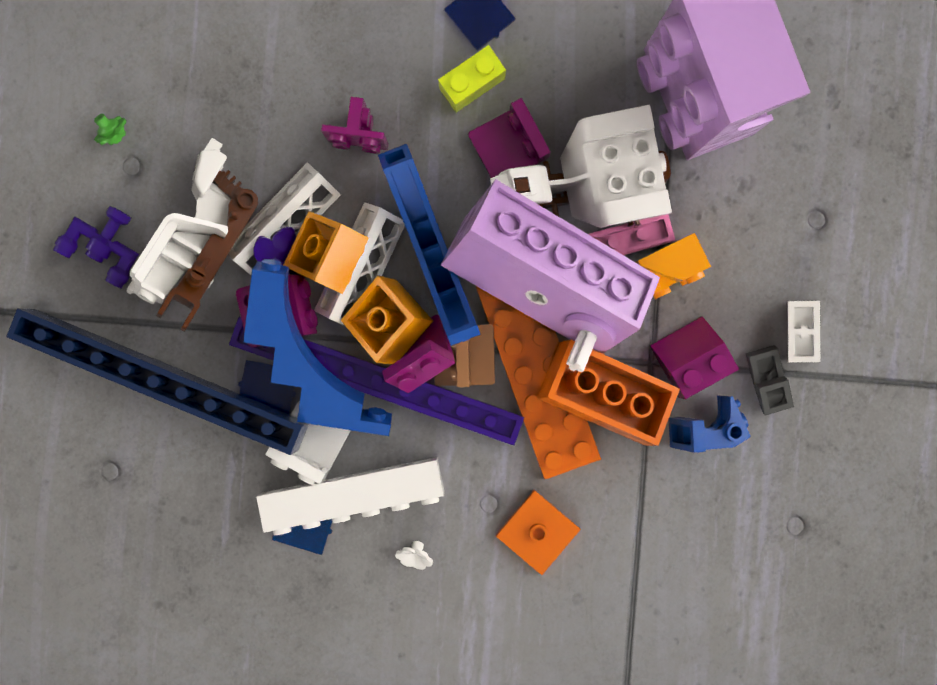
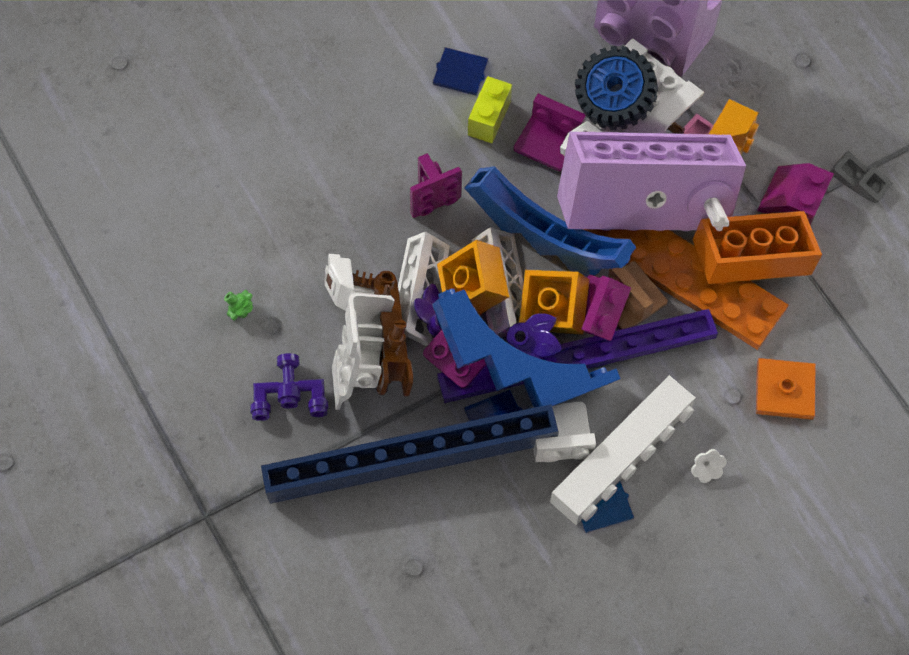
camera: 35 degrees left, 25 degrees down
blue tile [668,395,751,453] -> none
white hinge [787,301,820,362] -> none
none -> dark purple plate [507,314,562,359]
none -> wheel [575,46,658,130]

